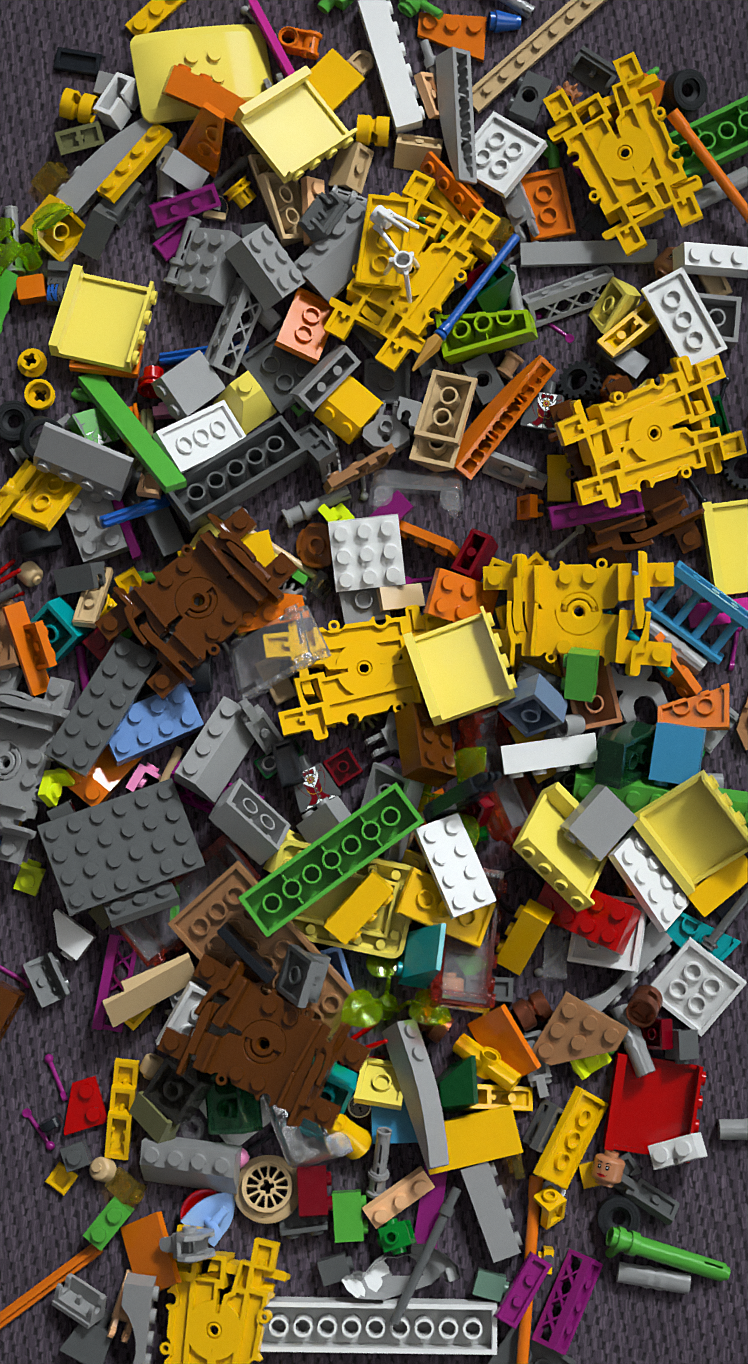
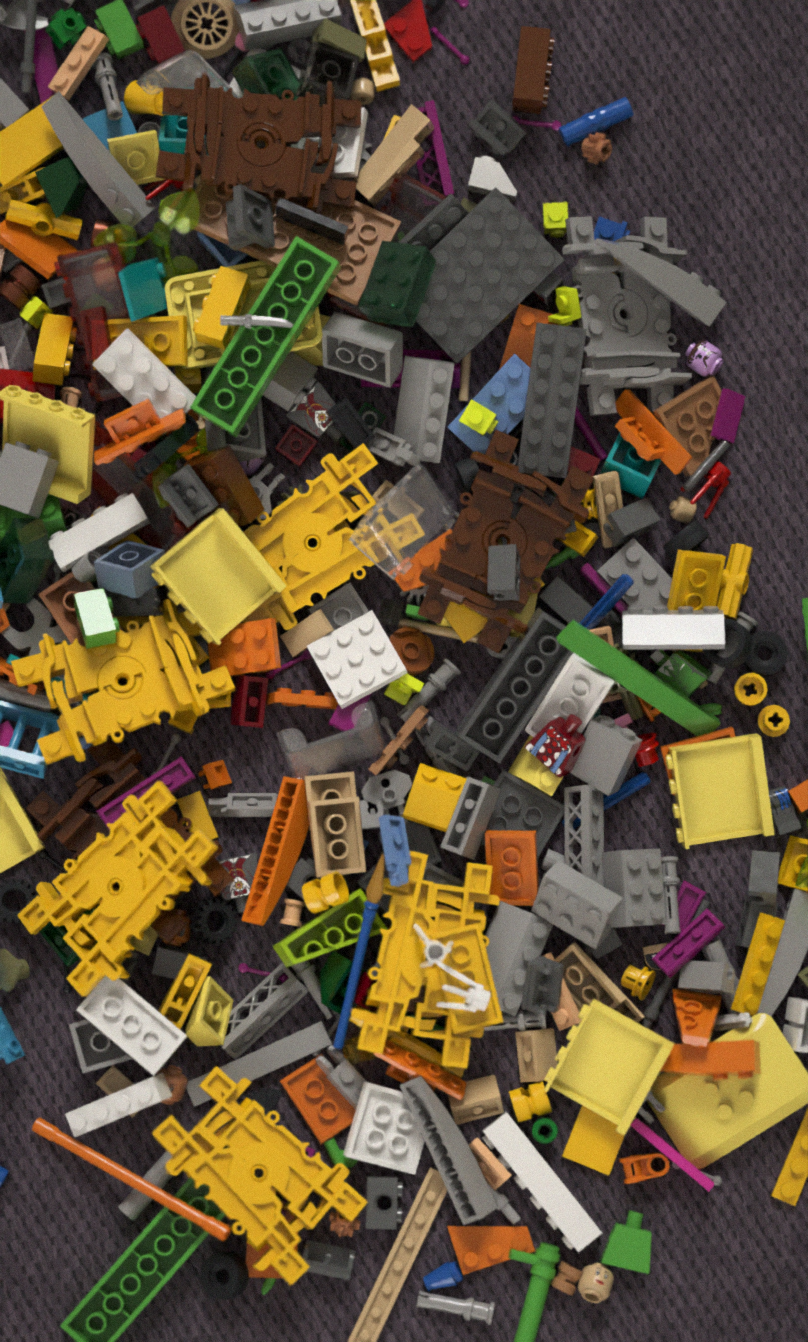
camera: 155 degrees right, 0 degrees up
bright pink bracket [125,762,161,792] -> none
tan tile [347,50,374,77] -> none
none -> neon yellow bracket [19,296,53,329]
none -> light nougat bush [60,387,82,408]
none -> clear red tile [79,306,111,361]
none -> orange bracket [94,398,186,465]
none -> dark grey bracket [158,464,218,527]
none -> light grey piece [220,314,293,328]
none -> yellow wheel [302,871,349,914]
none -> clear green brick [358,241,437,327]
none -> medium blue hinge [379,815,412,887]
none -> neon yellow bracket [459,399,499,436]
none -> dark grey hinge [487,544,521,601]
none -> torso [525,714,586,778]
none -> green cone [532,1118,558,1144]
none -> white axle [714,1012,753,1031]

